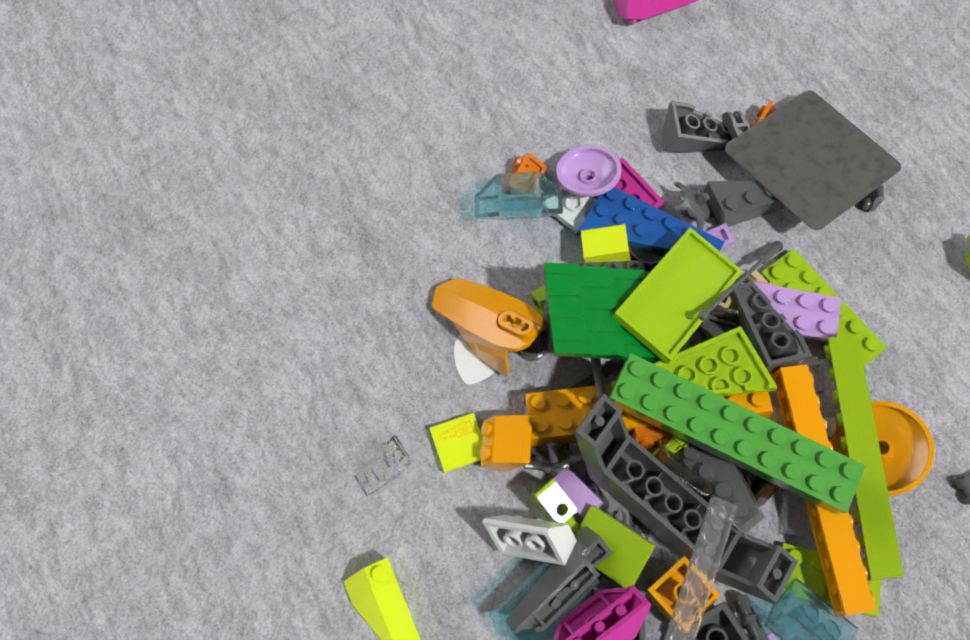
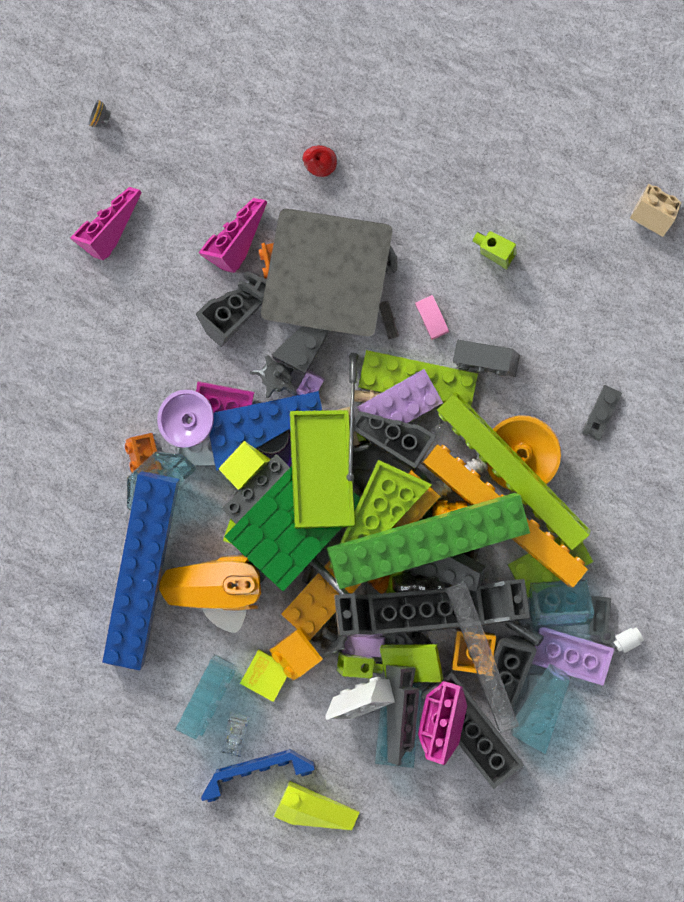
camera: 45 degrees left, 20 degrees up
none -> blue brick [102,471,180,671]
none -> clear light blue brick [175,654,236,740]
none -> dark pink wedge [198,198,267,273]
none -> blue slope [201,749,315,802]
none -> red hair [302,145,337,177]
none -> clear smoke axle [379,301,400,340]
none -> bright pink slope [415,295,449,340]
none -> dark grey wedge [453,339,520,377]

